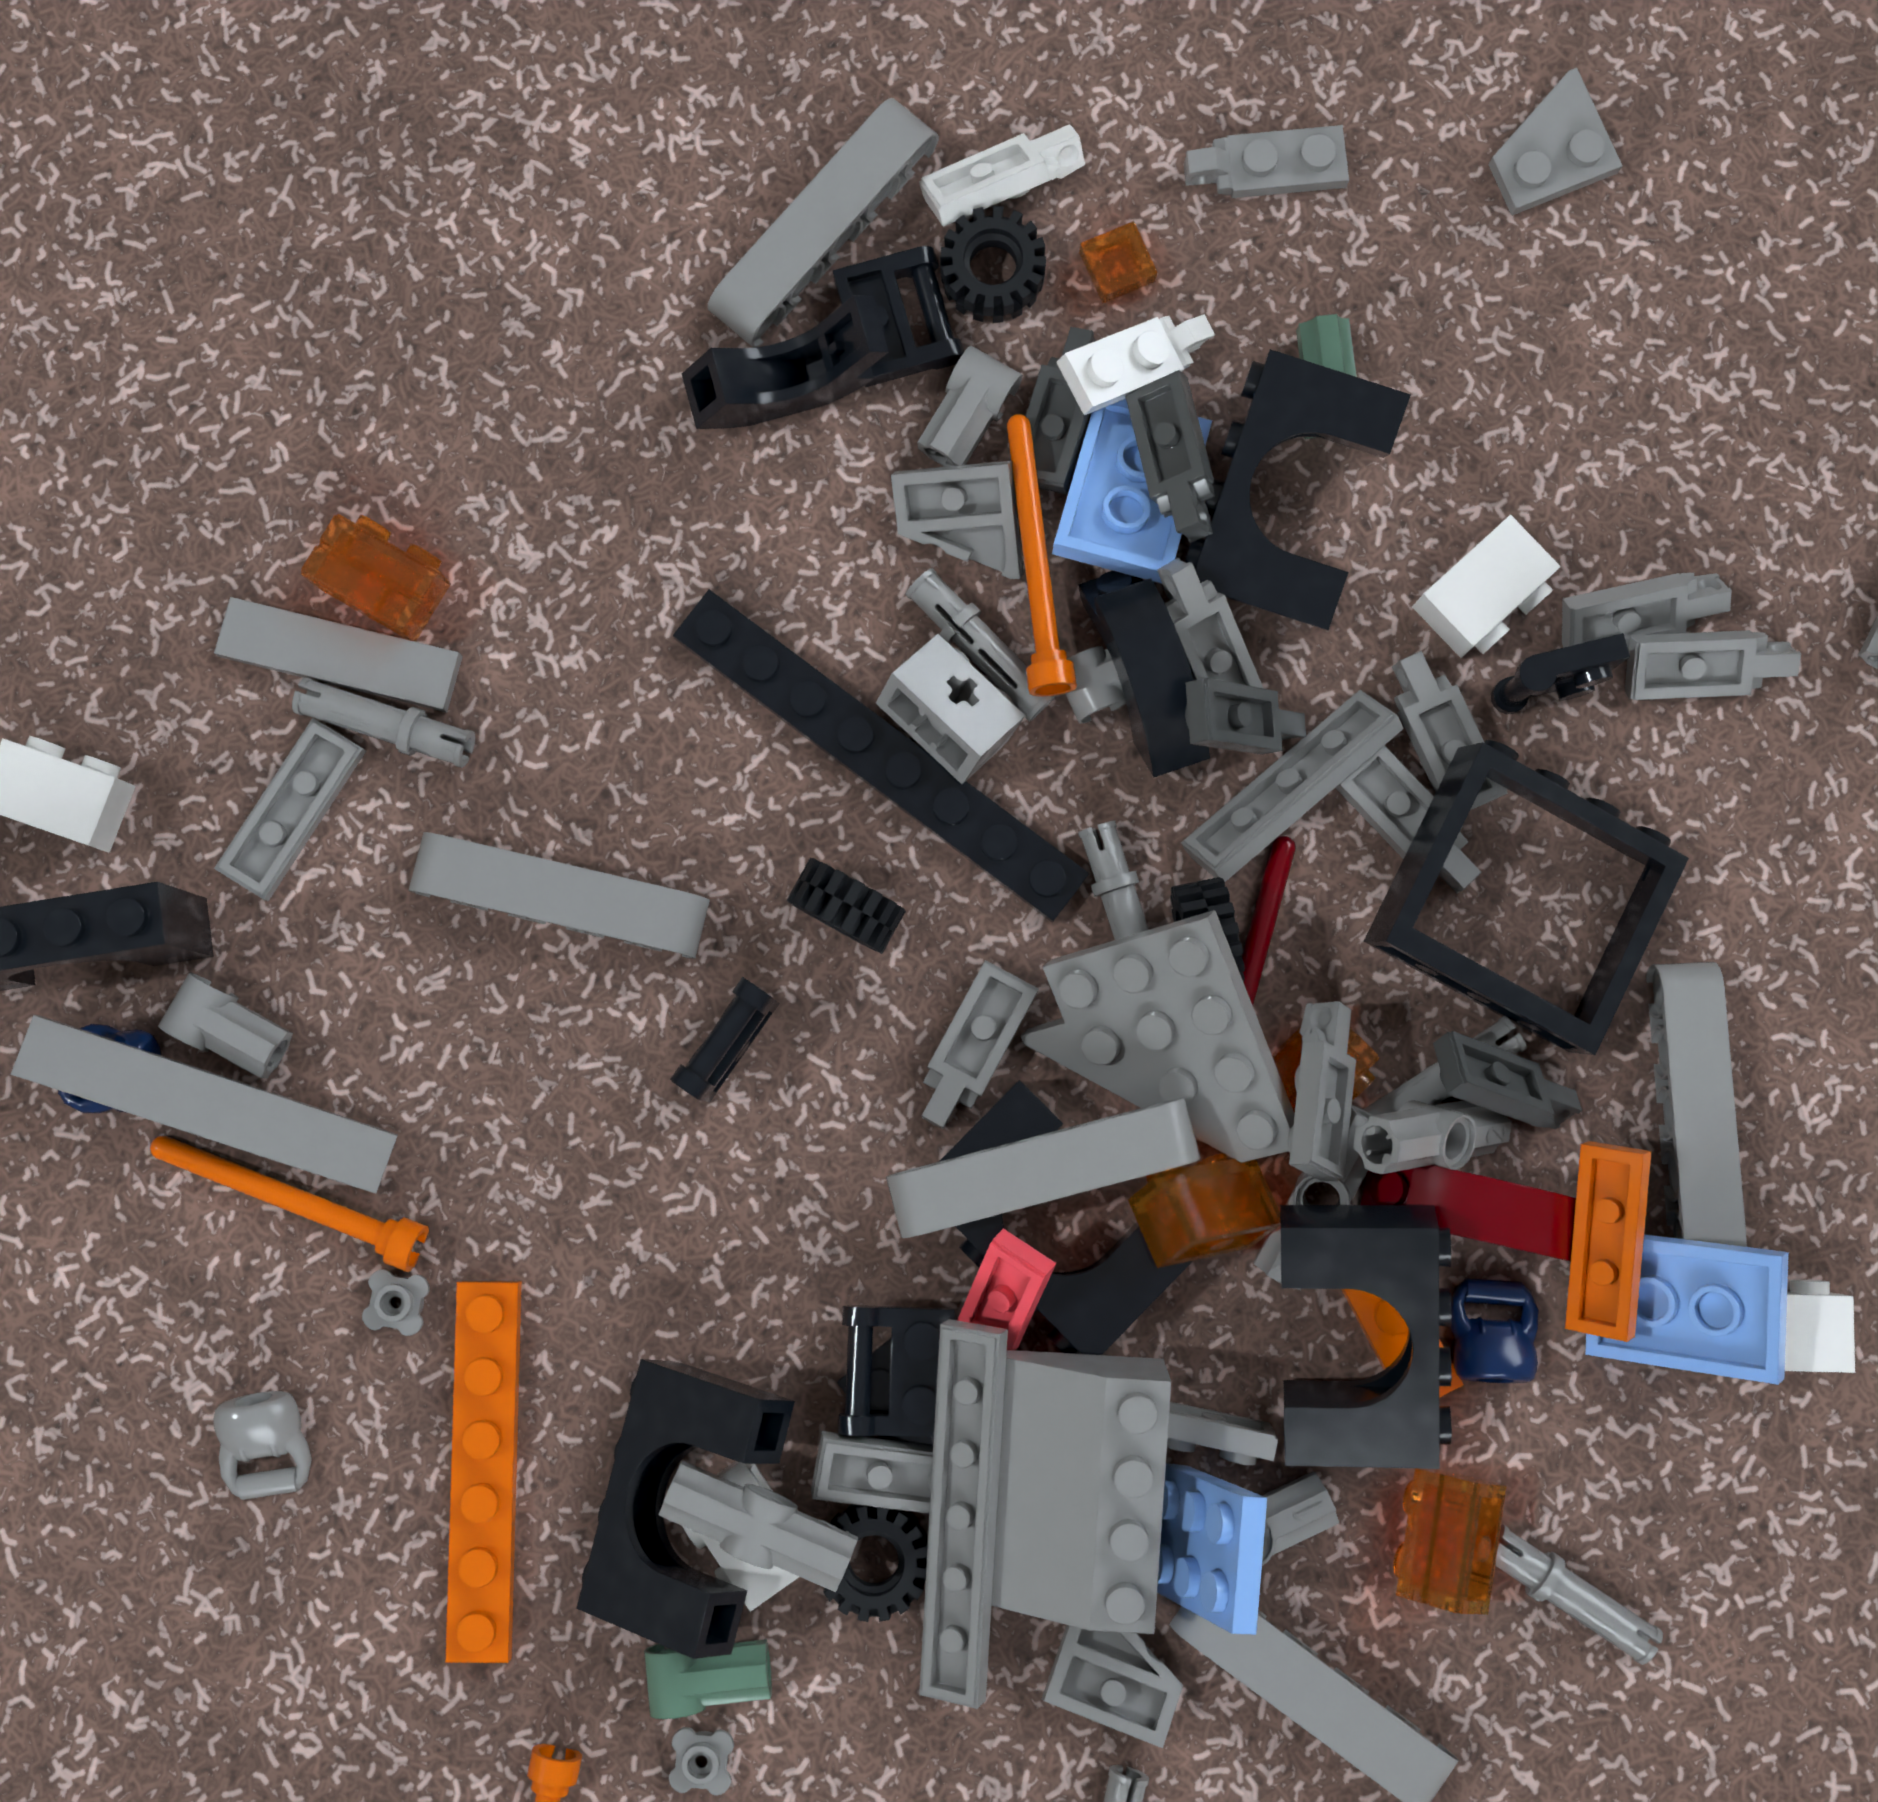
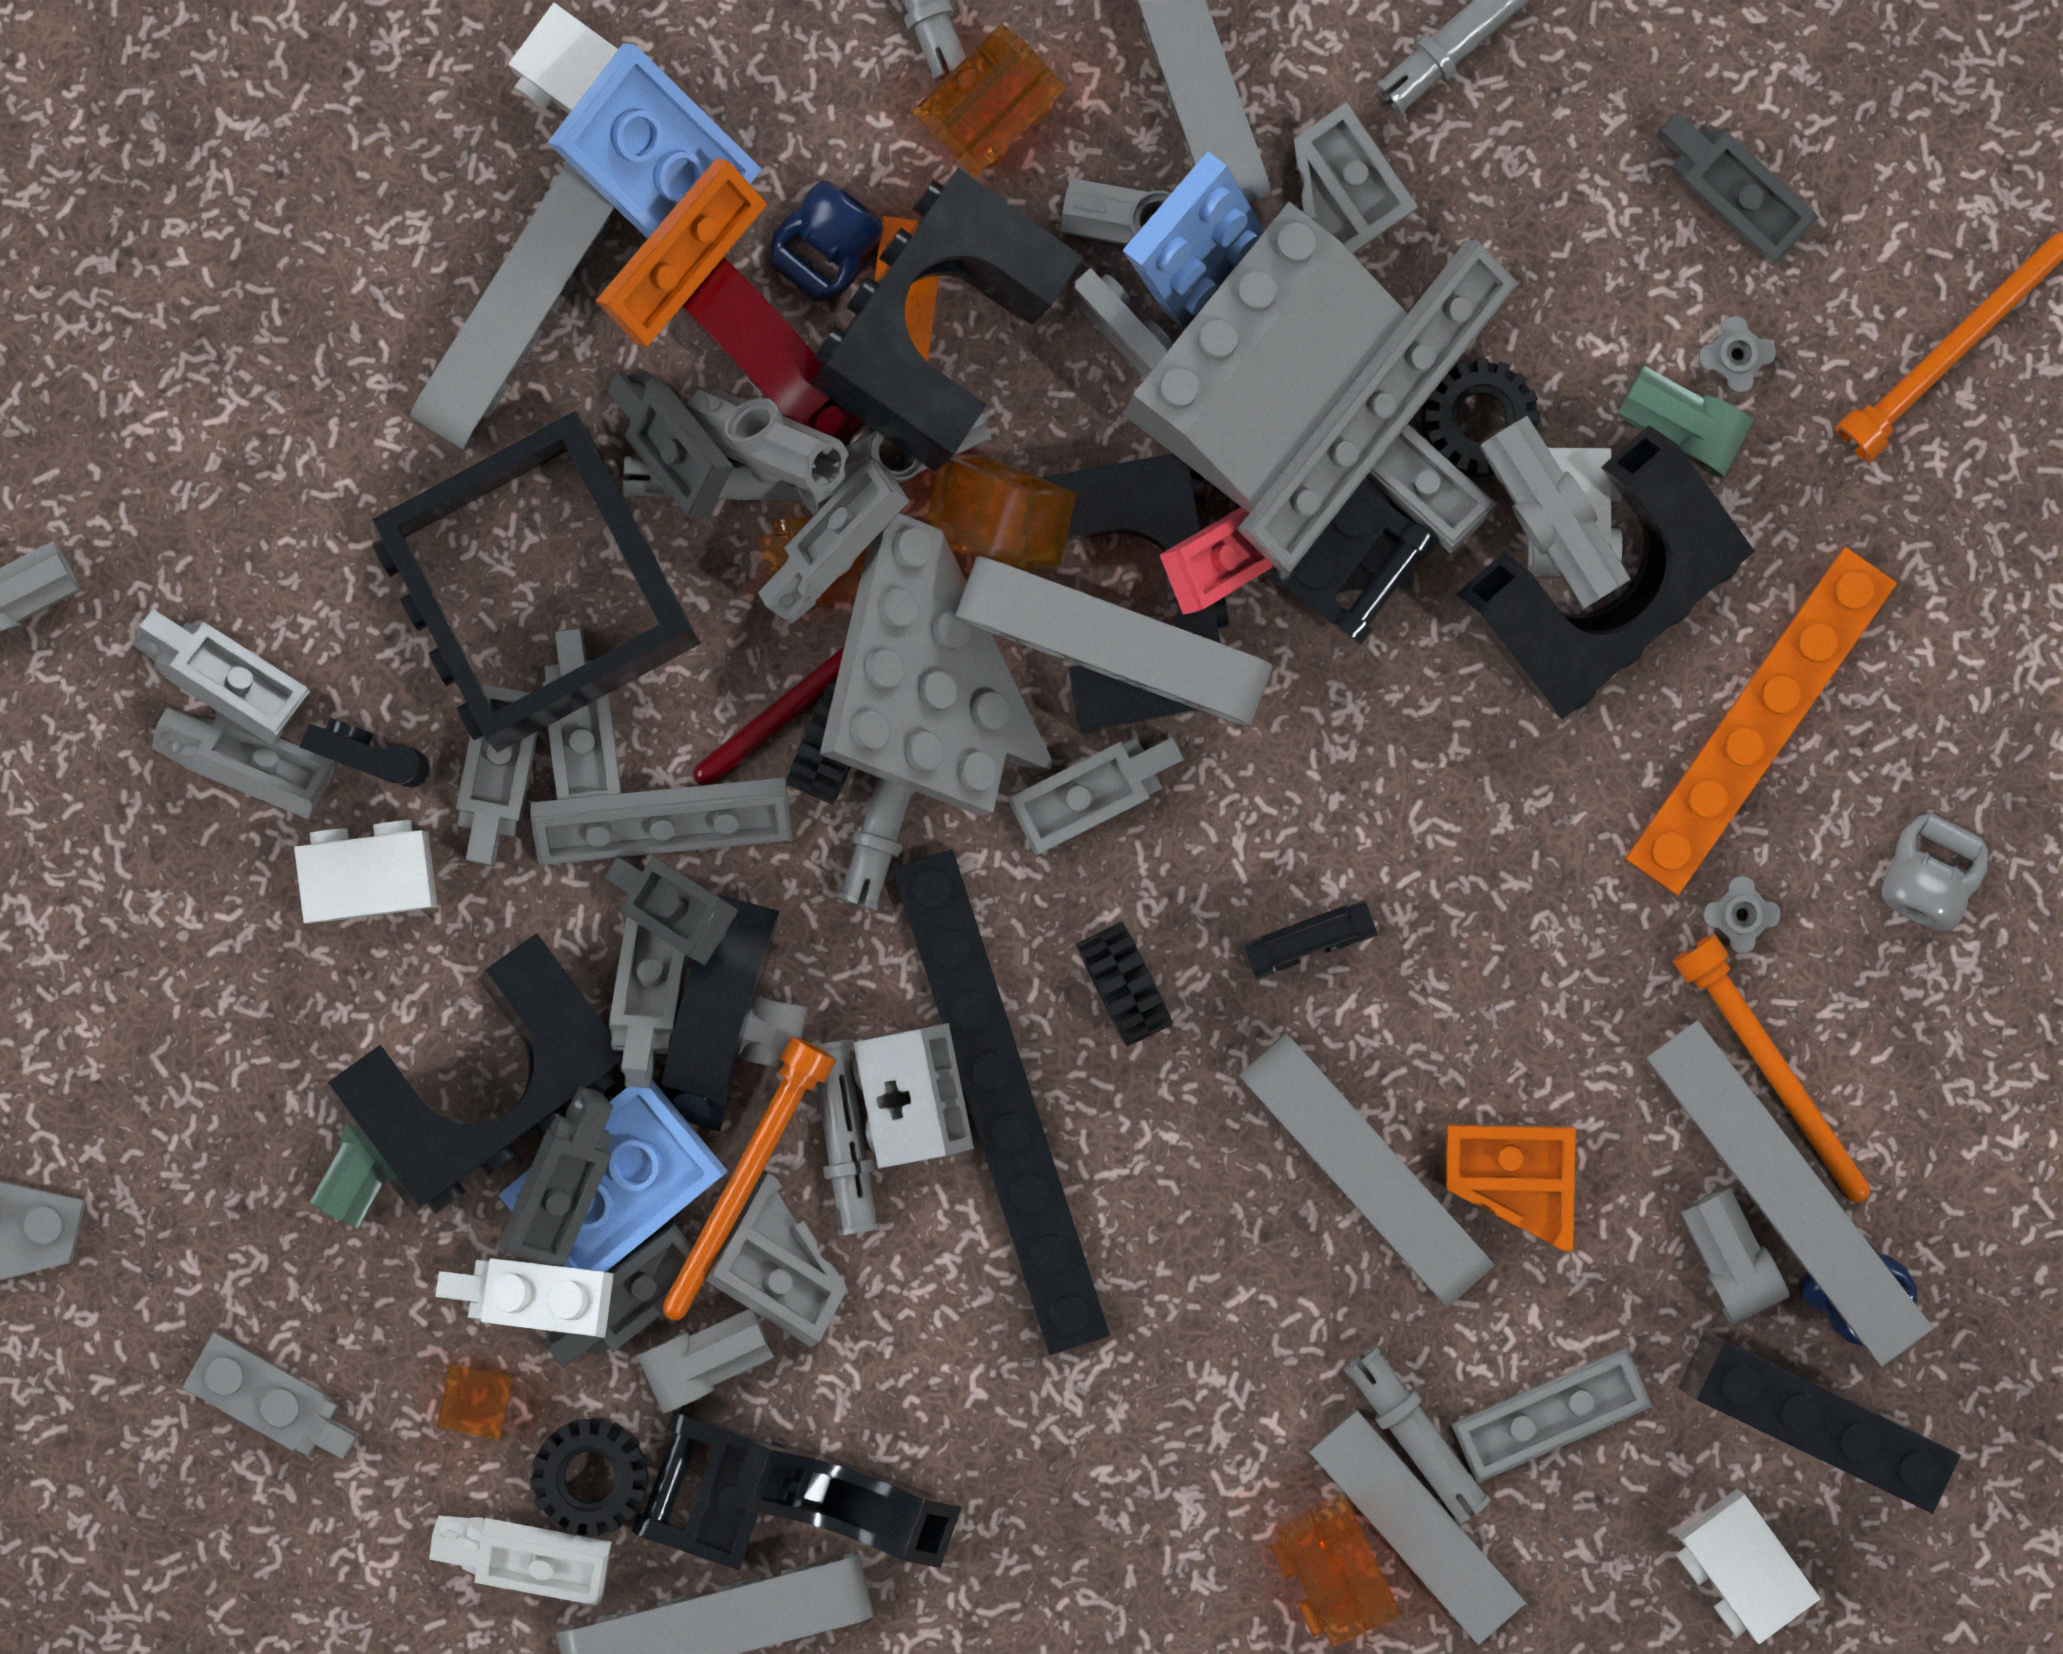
camera: 155 degrees left, 5 degrees up
none -> orange wing [1444,1124,1576,1251]

